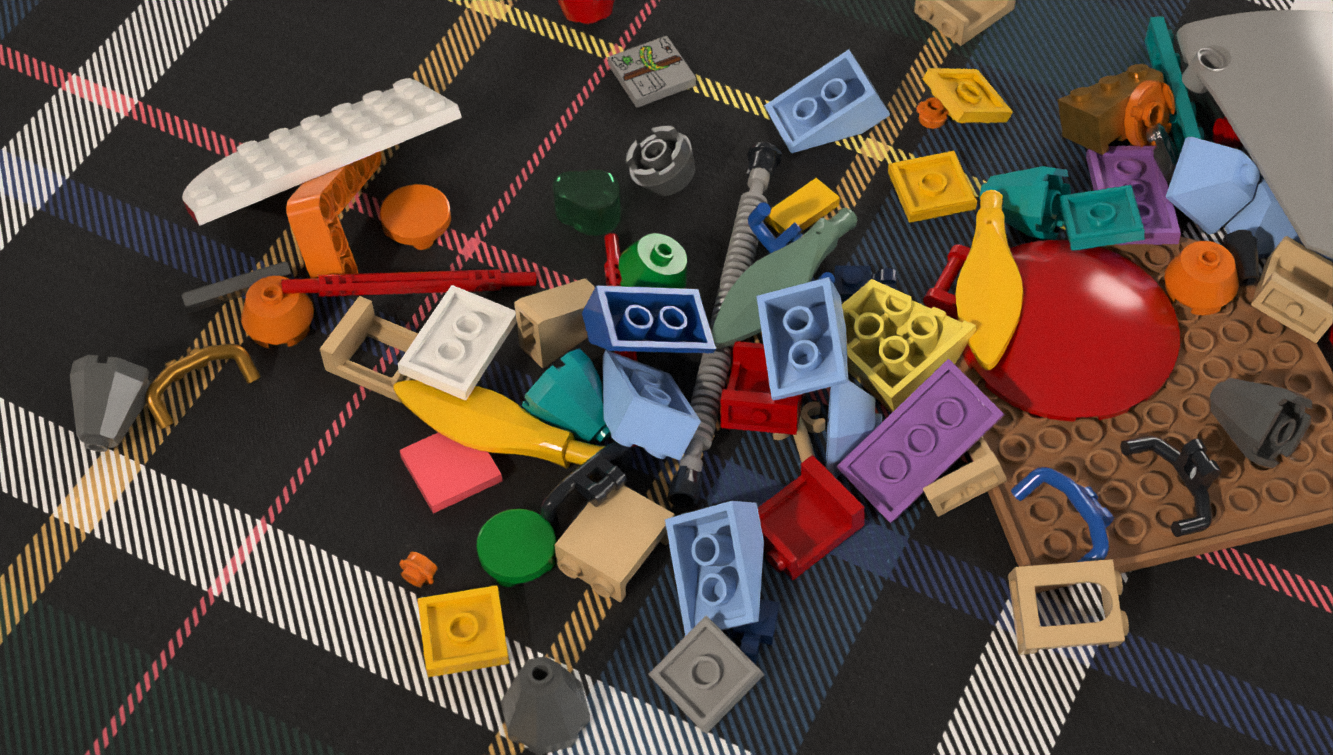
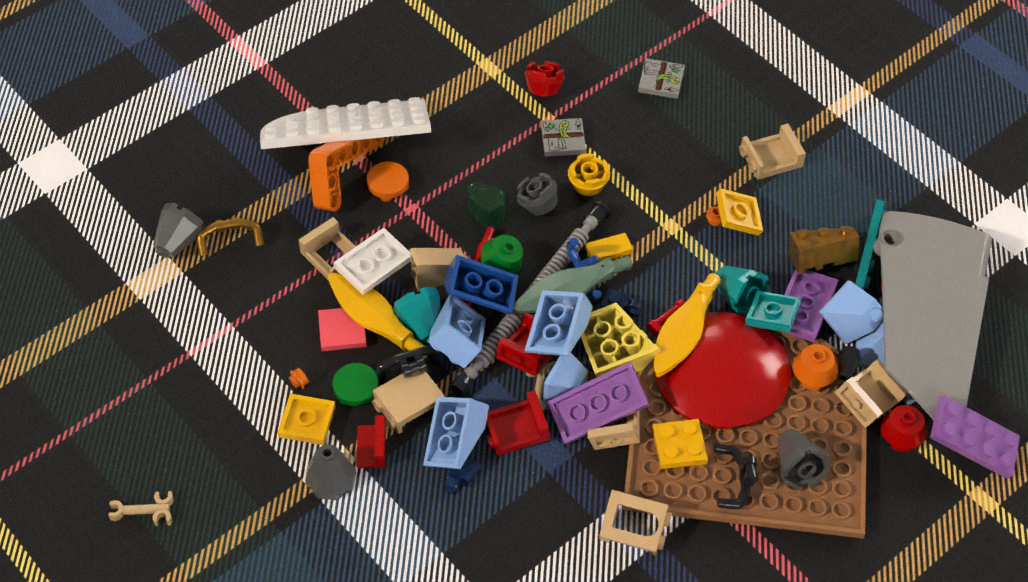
camera: 20 degrees right, 0 degrees up
dark grey tile [182,261,292,314] -> none
orange cone [241,276,314,348] -> none
red axle [281,269,537,297] -> none
light grey tile [648,616,765,734] -> none
light blue slope [764,49,891,153] -> none
yellow plate [888,151,977,223] -> none
blue piece [1011,467,1114,562] -> none
orange tile [1124,80,1175,147] -> none
clear smoke tile [1146,123,1179,183] -> none
none -> red panel [356,415,386,468]
none -> yellow cone [568,153,610,196]
none -> yellow plate [652,419,708,469]

